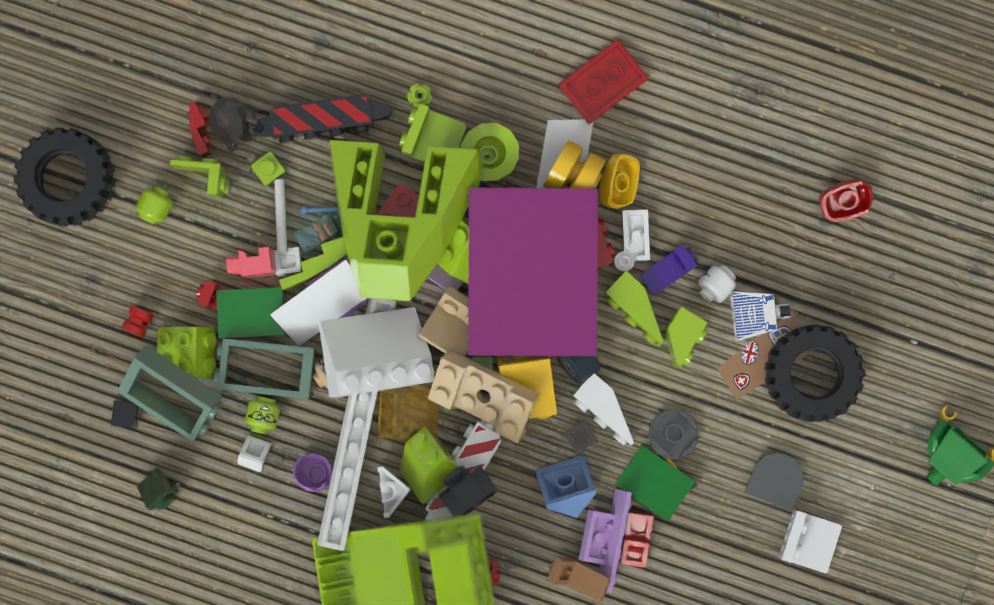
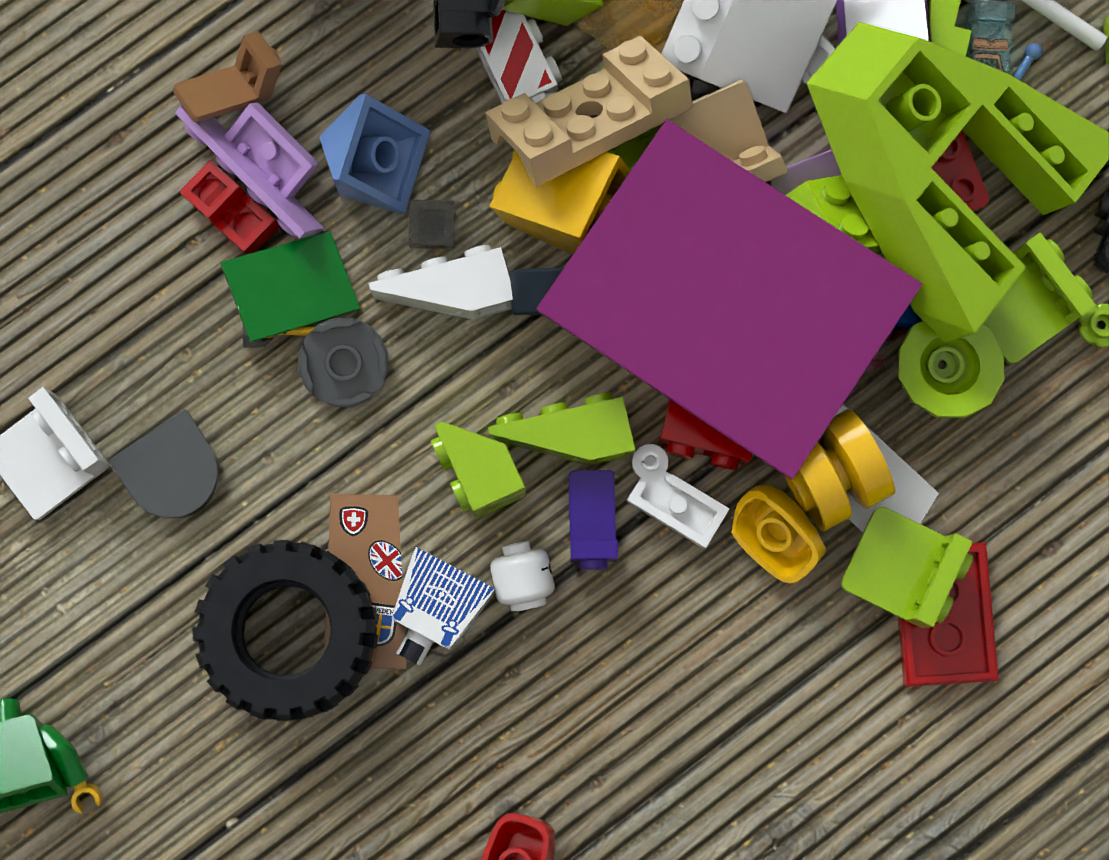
camera: 120 degrees right, 5 degrees down
none -> lime bracket [841,507,973,628]

